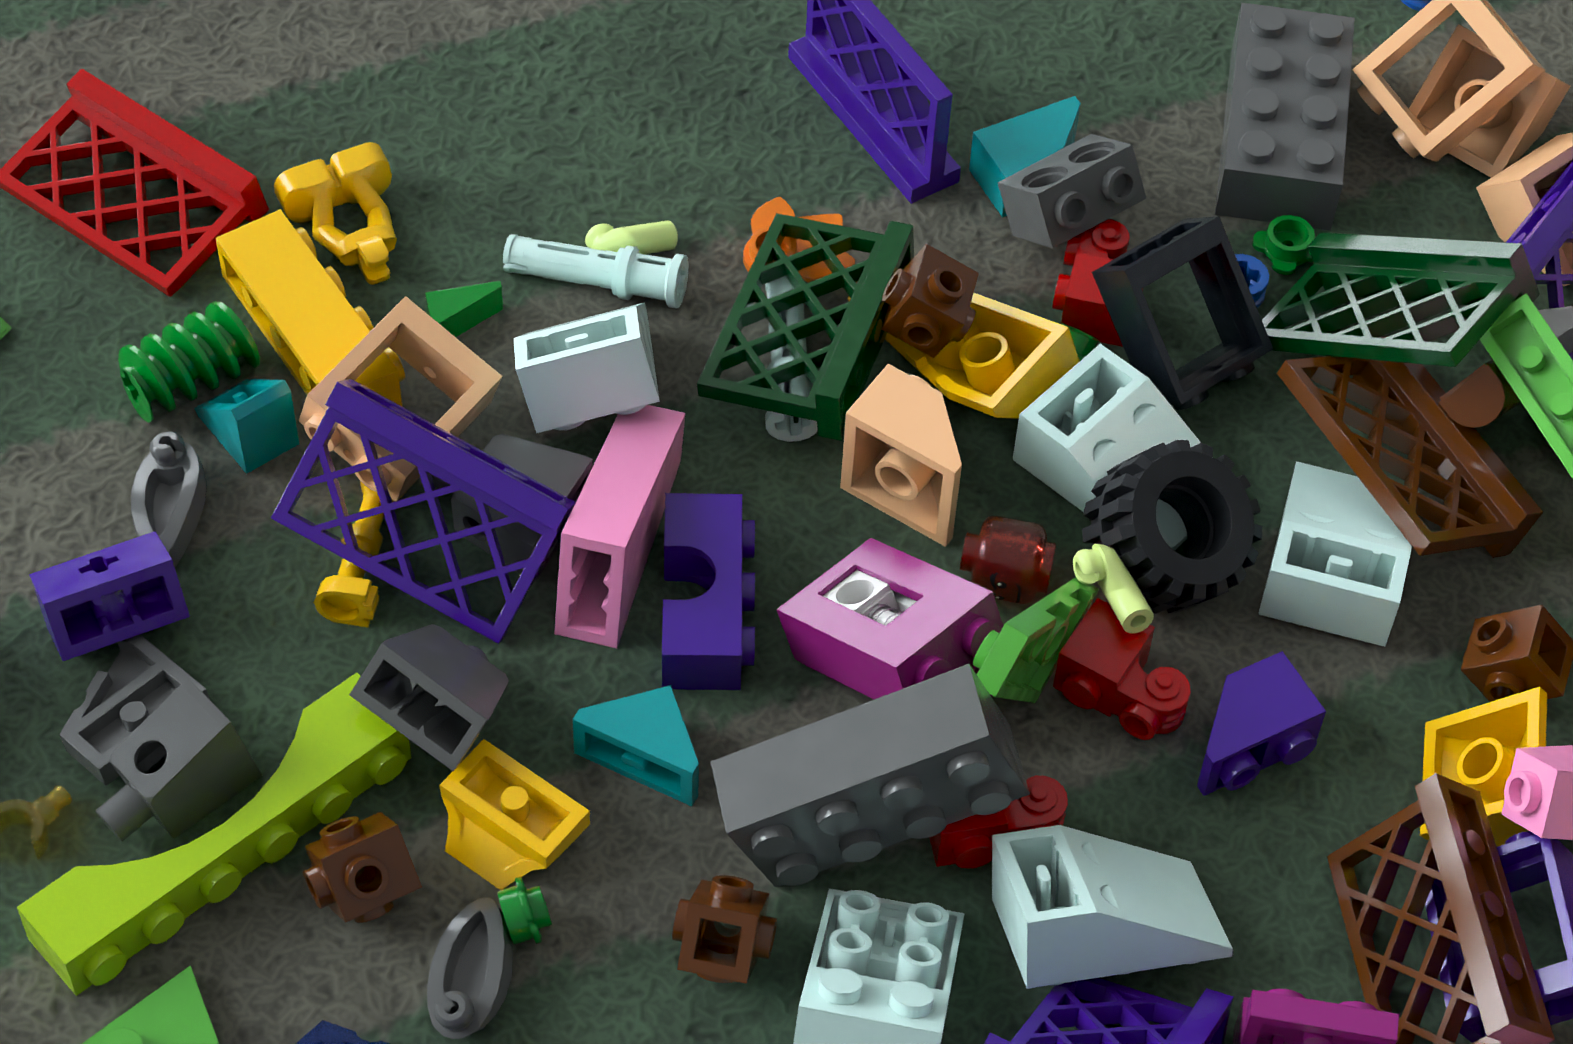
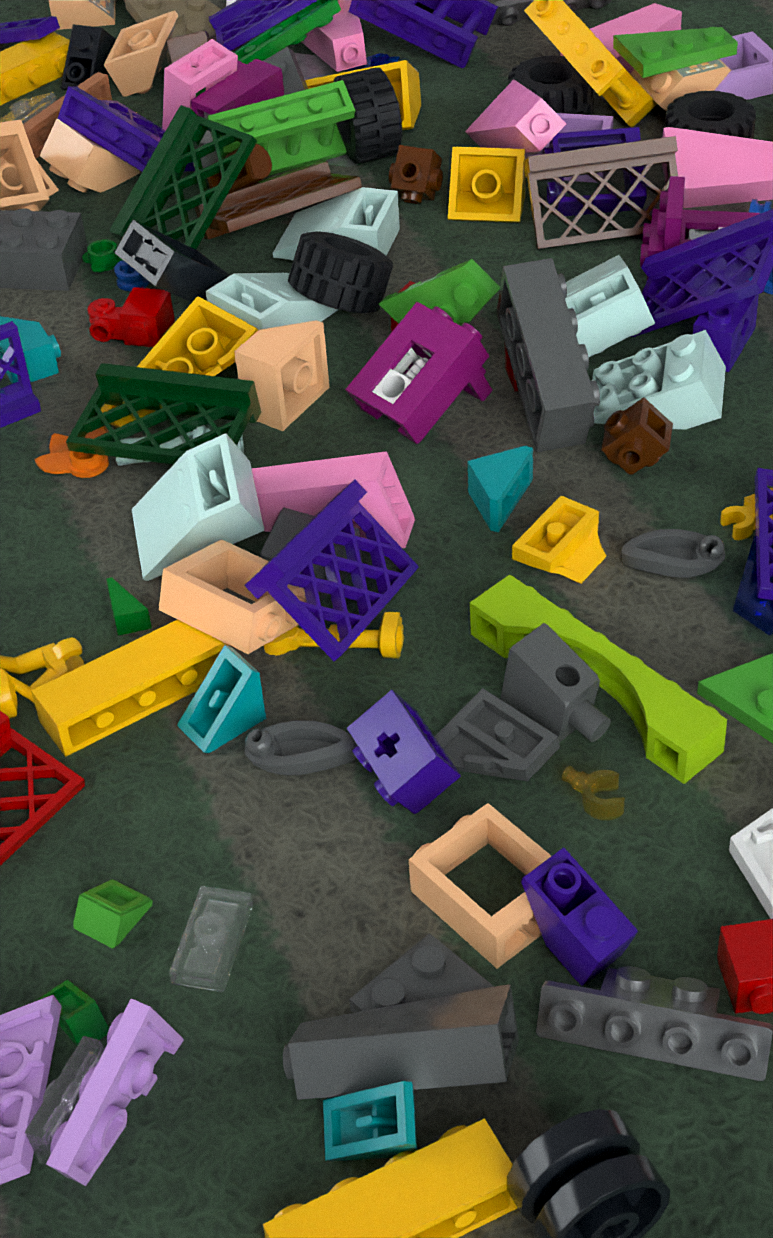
camera: 85 degrees left, 10 degrees down
green piece [118,301,260,423] -> none
reddish brown brick [303,812,422,923] -> none
dark grey torso [349,624,509,771] -> none
green plate [497,877,552,945] -> none
light aqua pin [503,234,689,308] -> none
yellowish green arm [585,220,678,254] -> none
dark purple arch [662,493,755,690] -> none
reddish brown brick [881,244,979,358] -> none
clear red head [960,516,1056,604] -> none
dark grey brick [997,134,1147,249] -> none
yellowish green arm [1073,543,1154,633] -> none
dark purple slope [1197,651,1326,796] -> none

